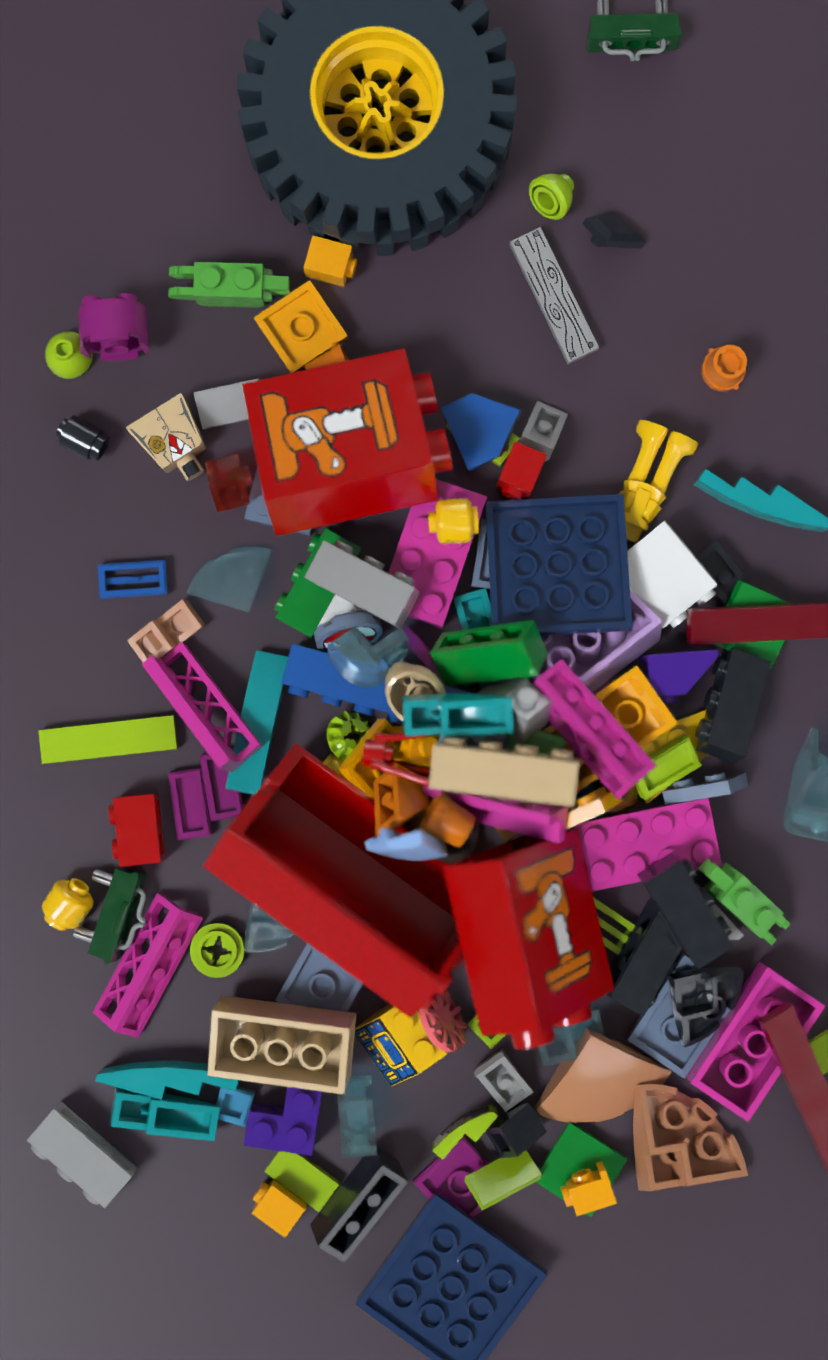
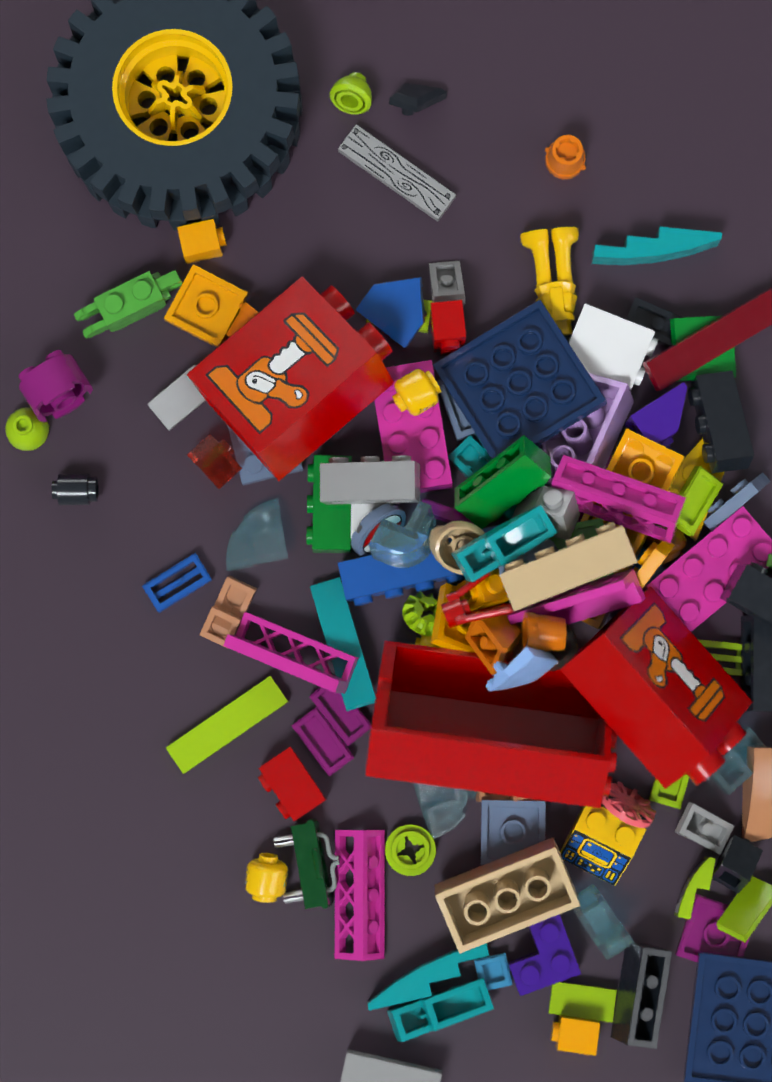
camera: 25 degrees left, 5 degrees down
tan torso [126,393,206,481] -> none

